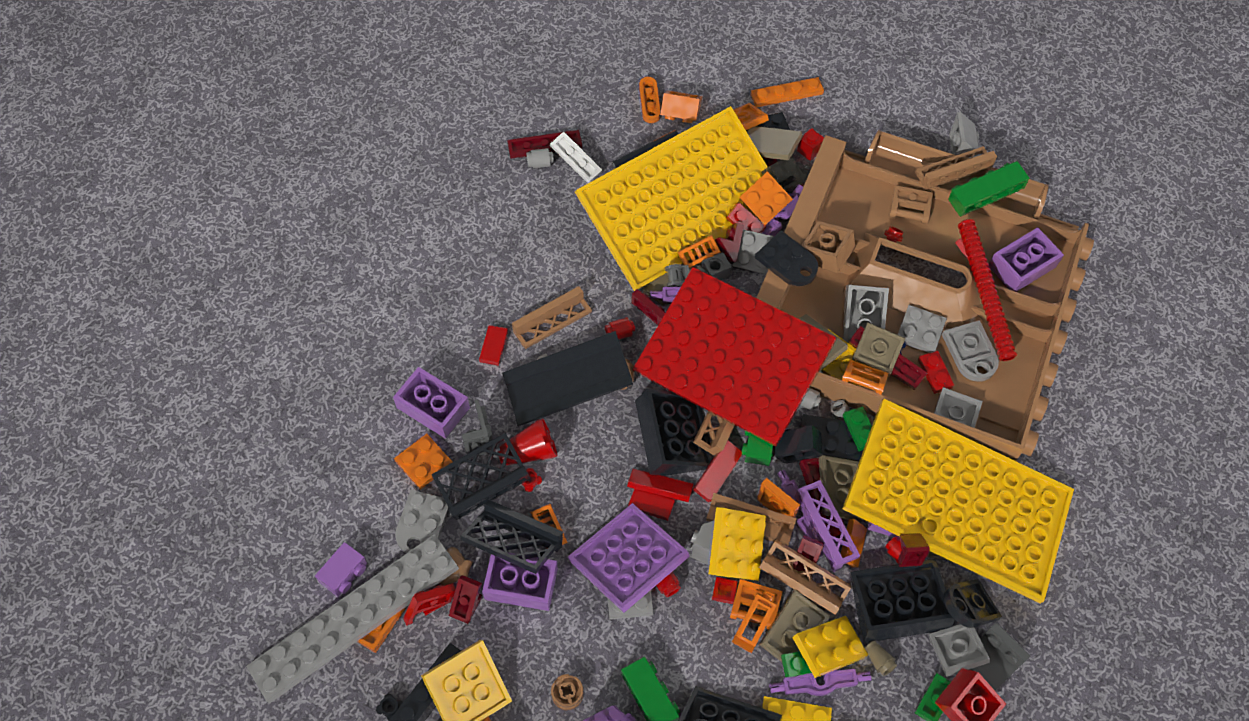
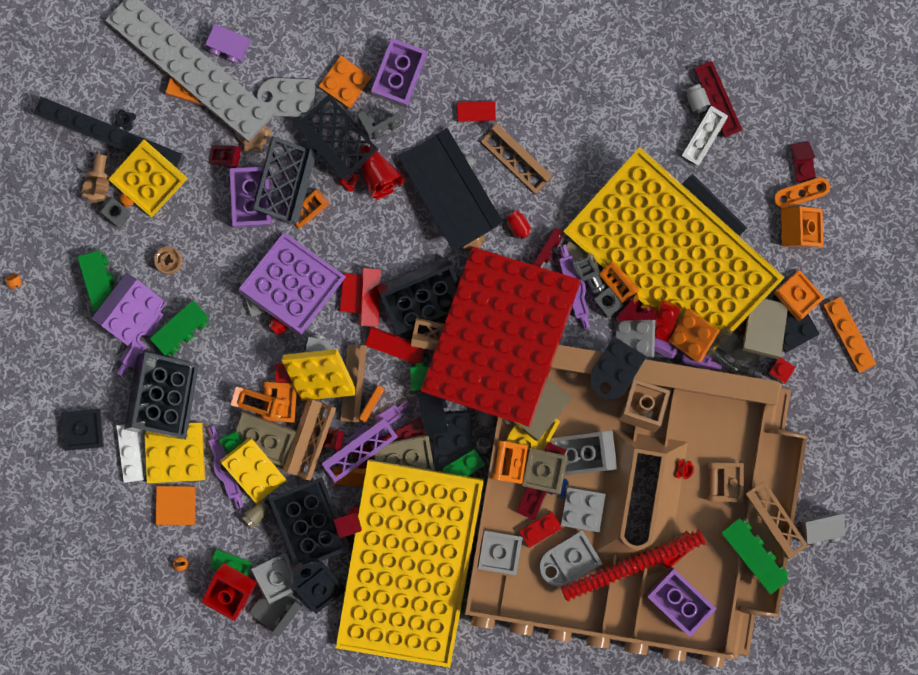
camera: 75 degrees right, 25 degrees up
red wing [403,583,456,626] -> none
none -> dark red slope [790,142,816,182]

